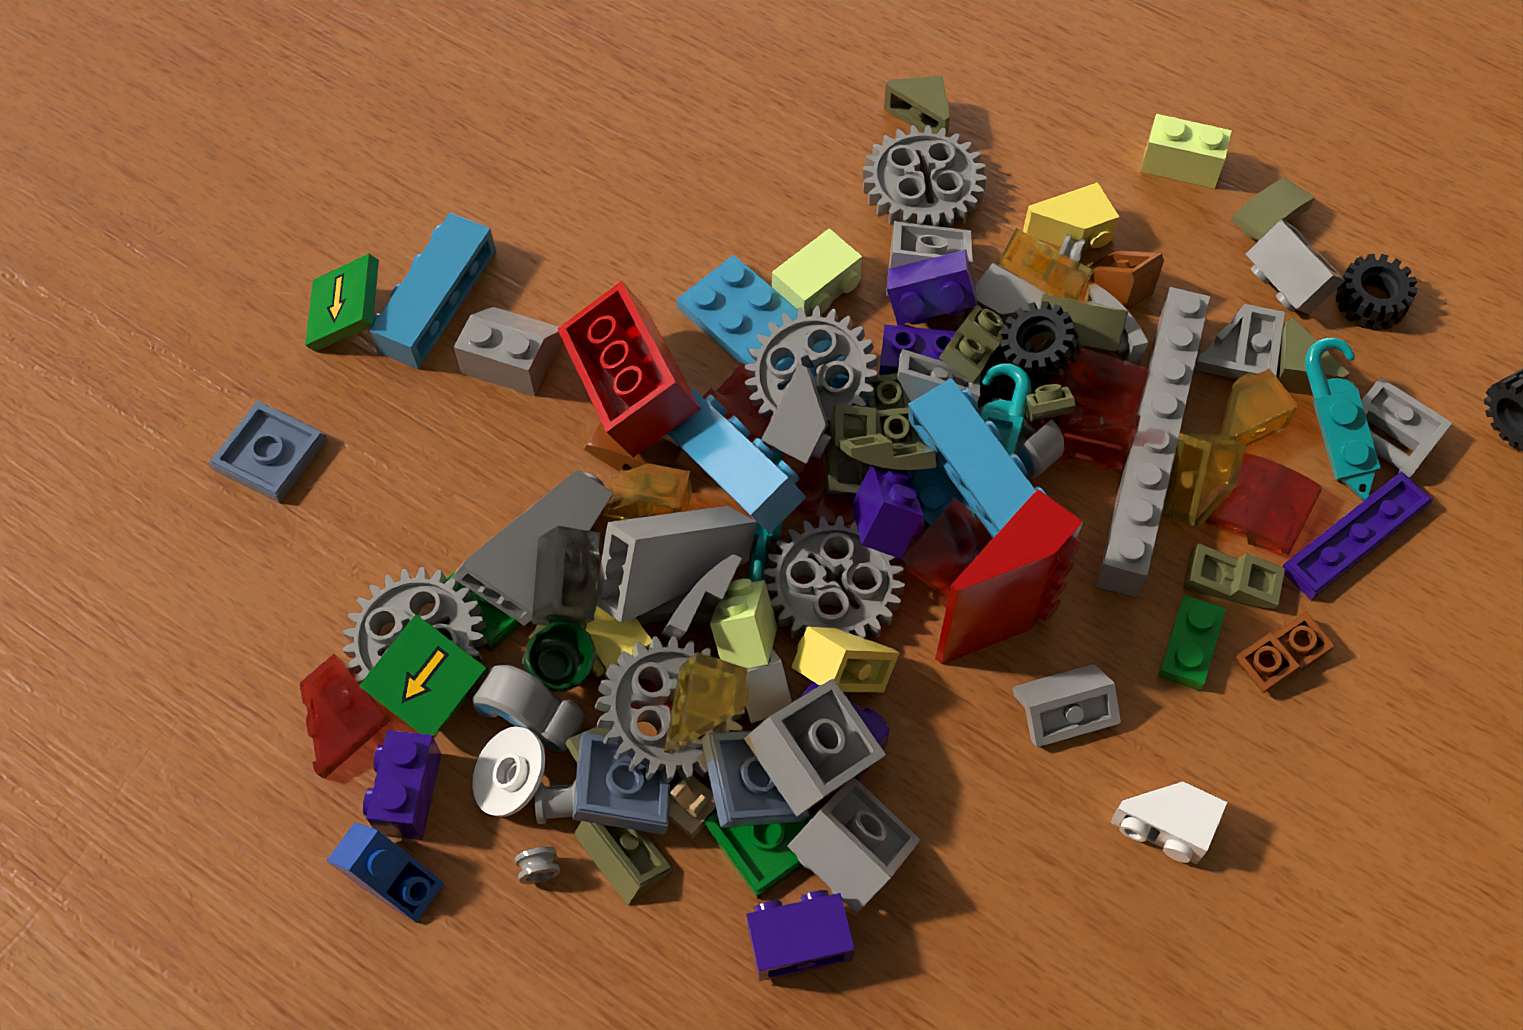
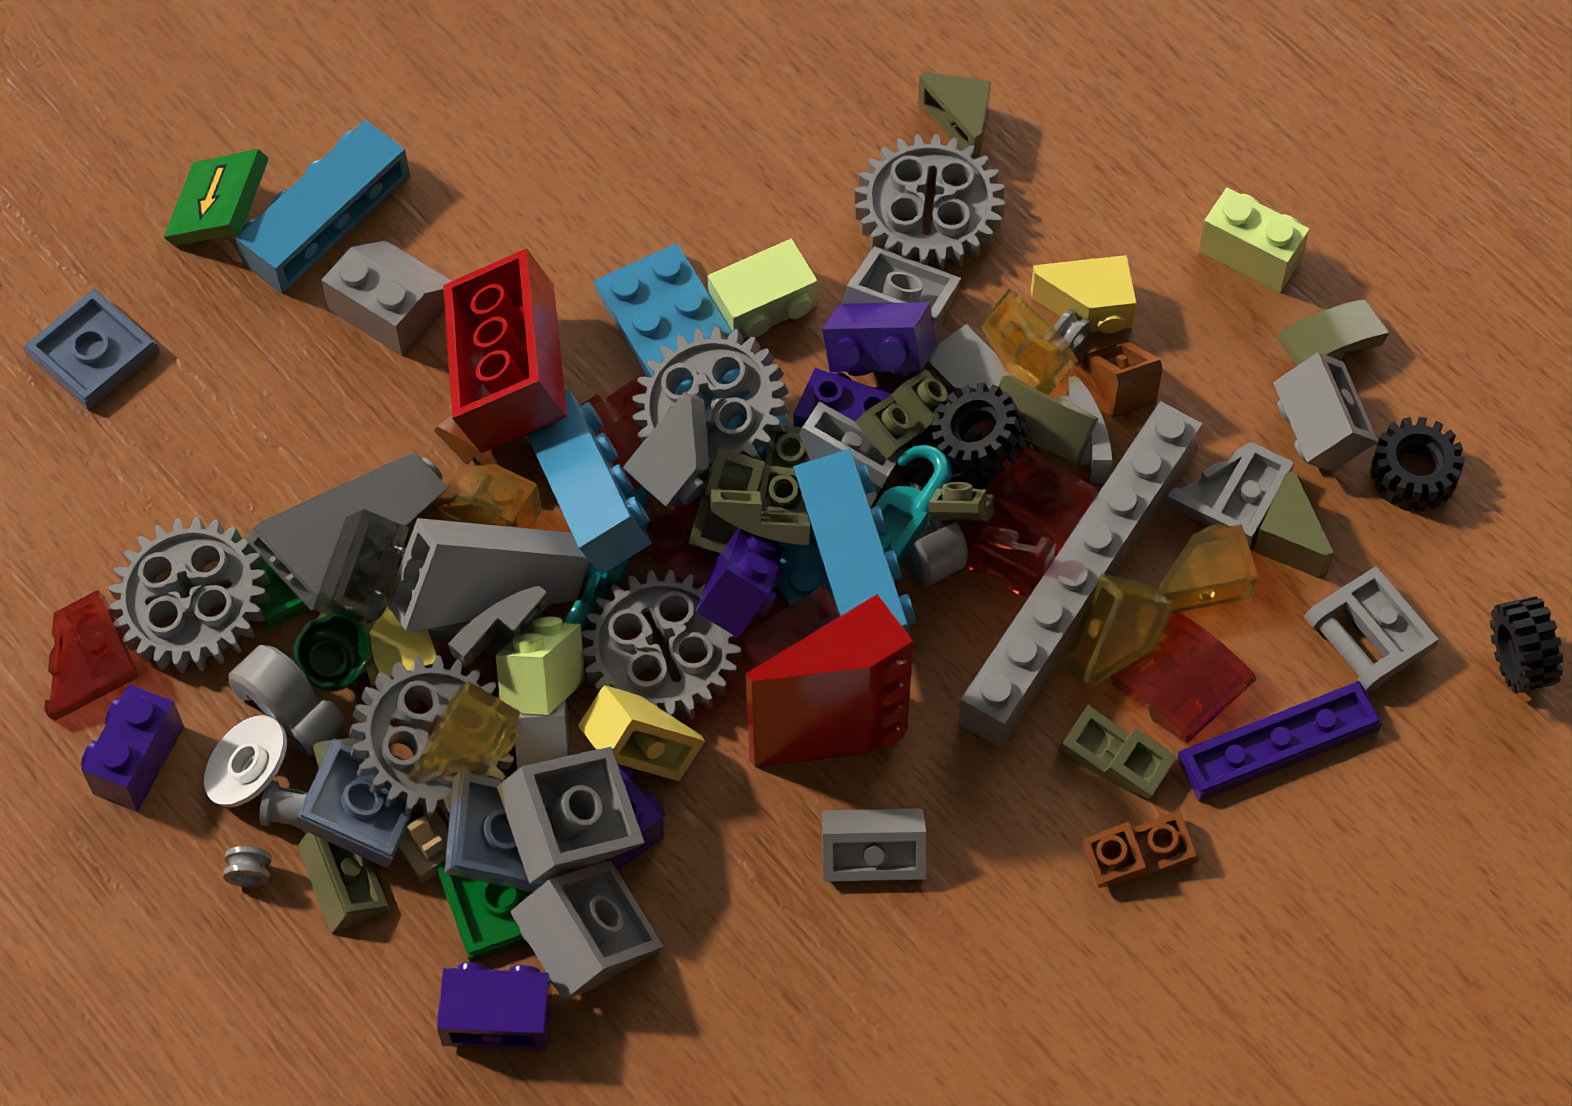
camera: 15 degrees right, 0 degrees up
blue slope [326,822,444,923] -> none
green tile [359,614,488,739] -> none
white slope [1110,782,1227,864] -> none
green plate [1158,595,1226,691] -> none
teal plate [1305,338,1381,501] -> none

